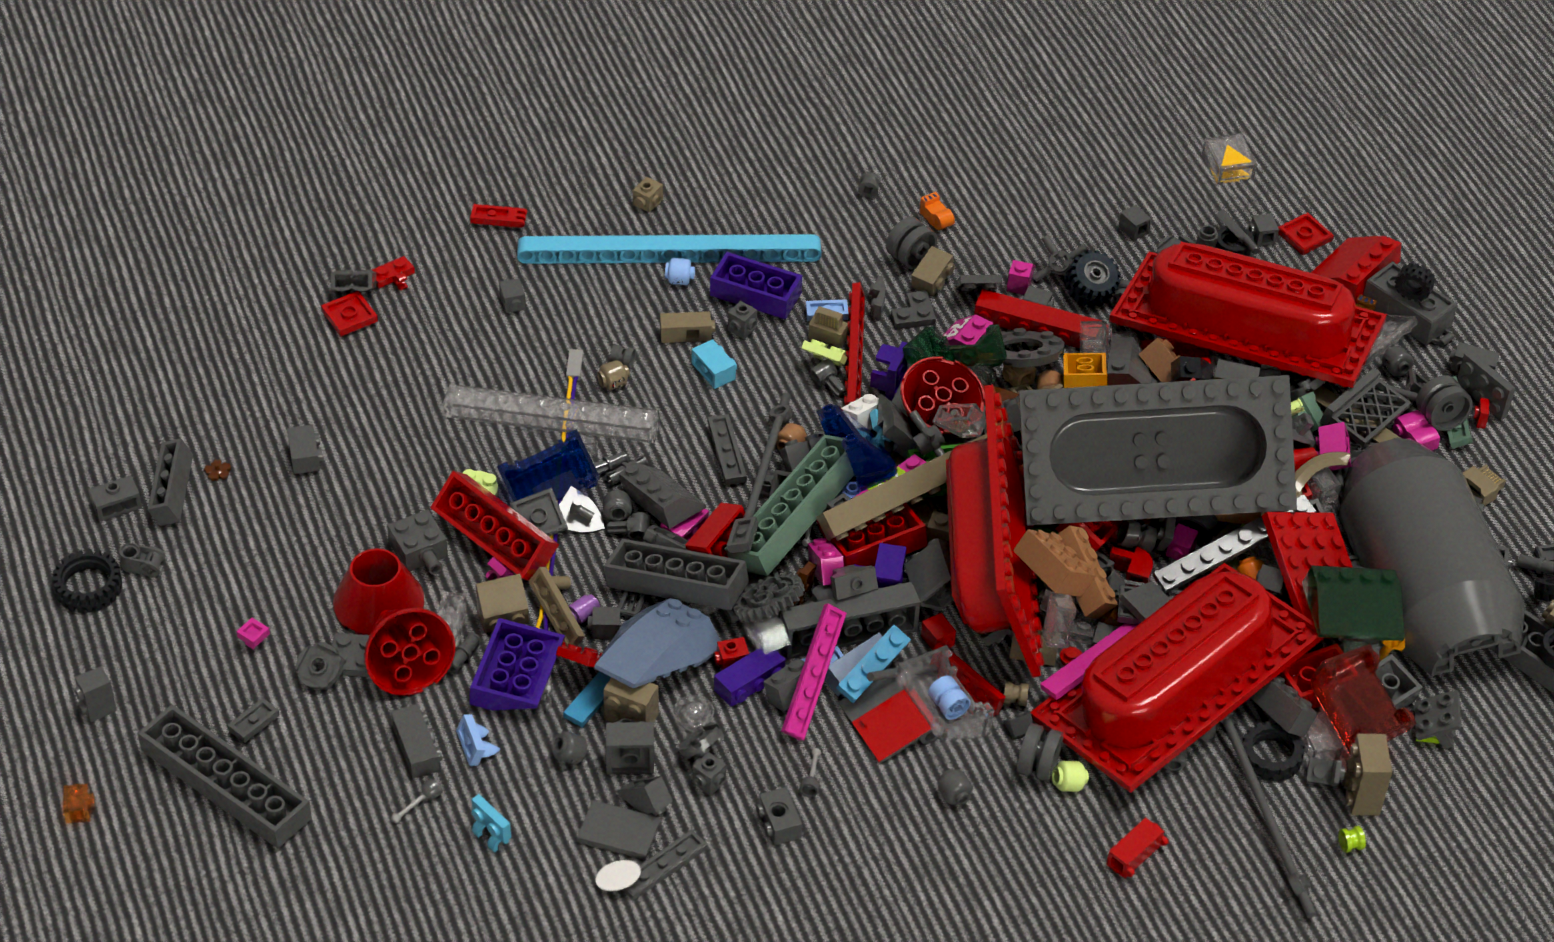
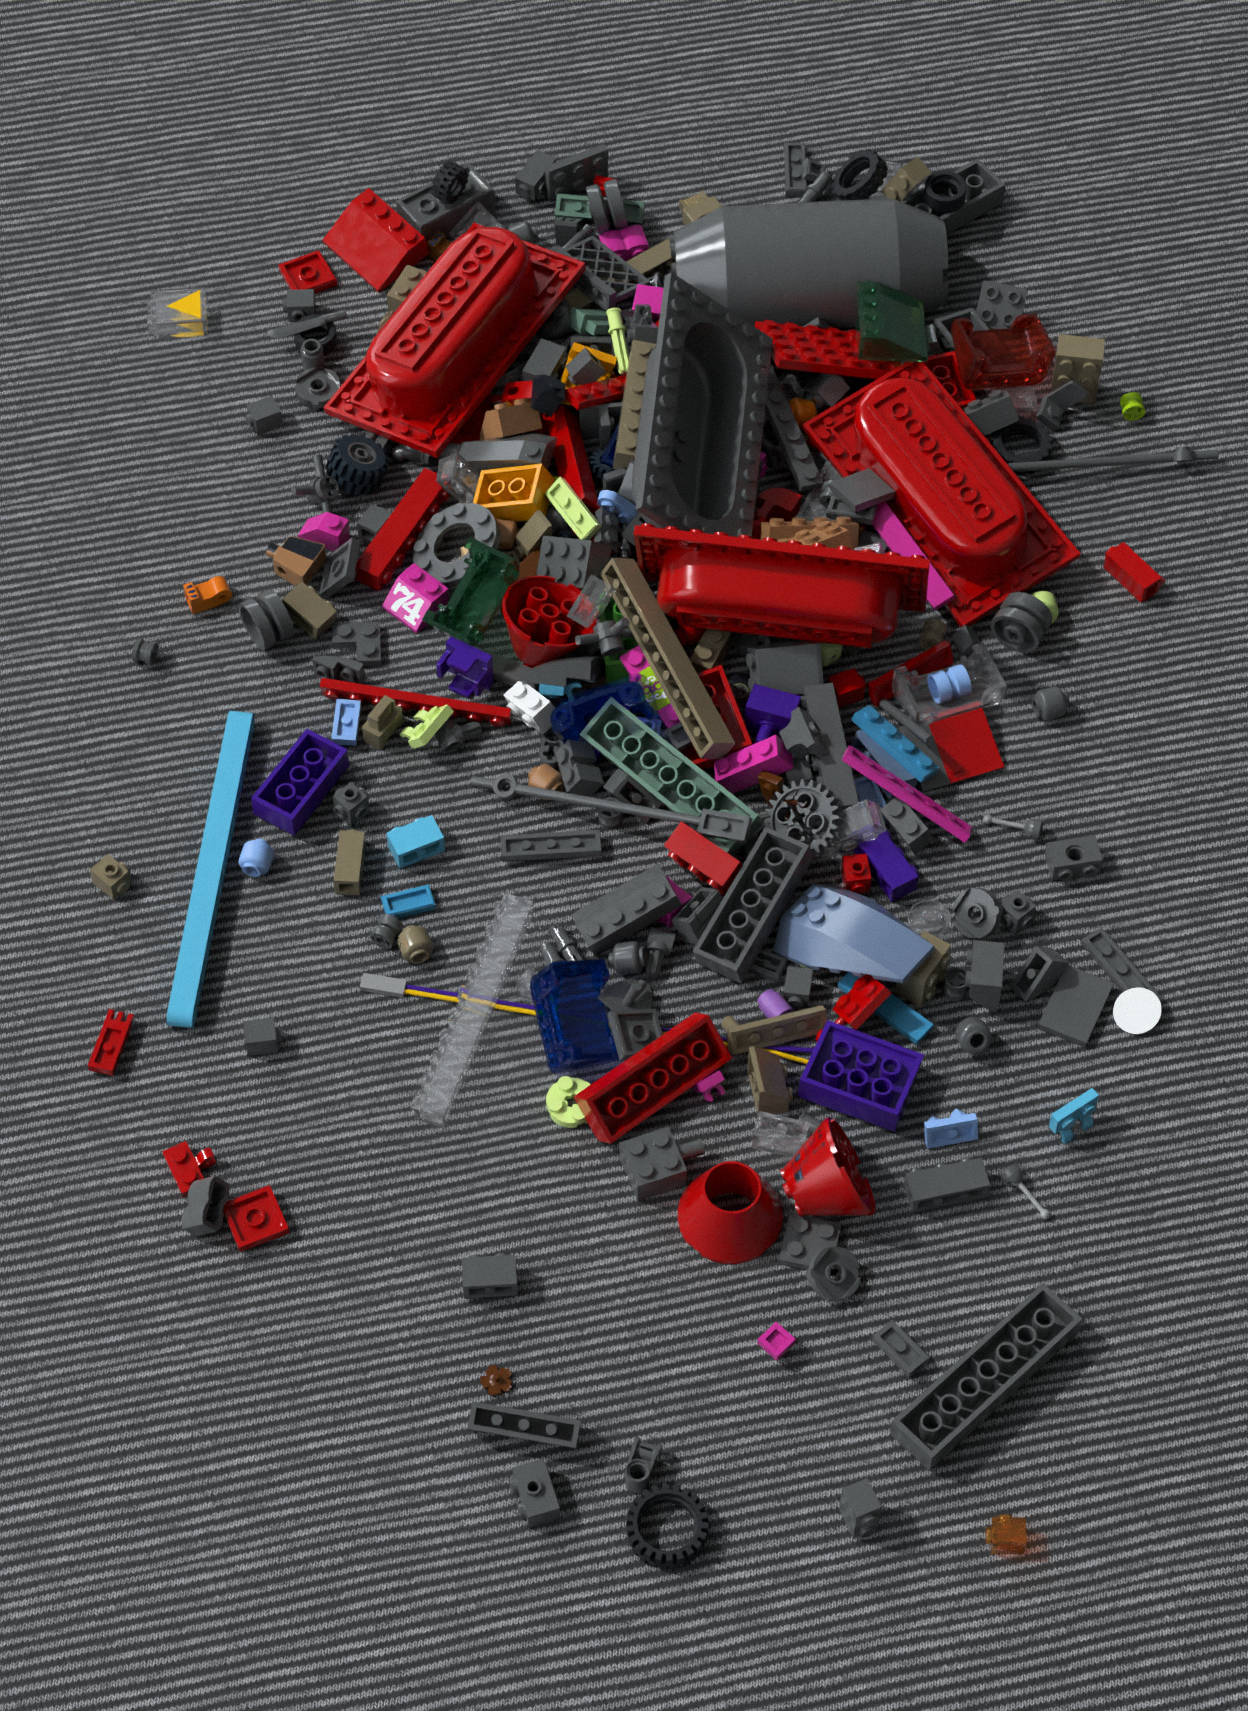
camera: 80 degrees left, 10 degrees up
none -> medium nougat torso [266,536,326,586]
none -> dark azure tile [381,884,436,919]

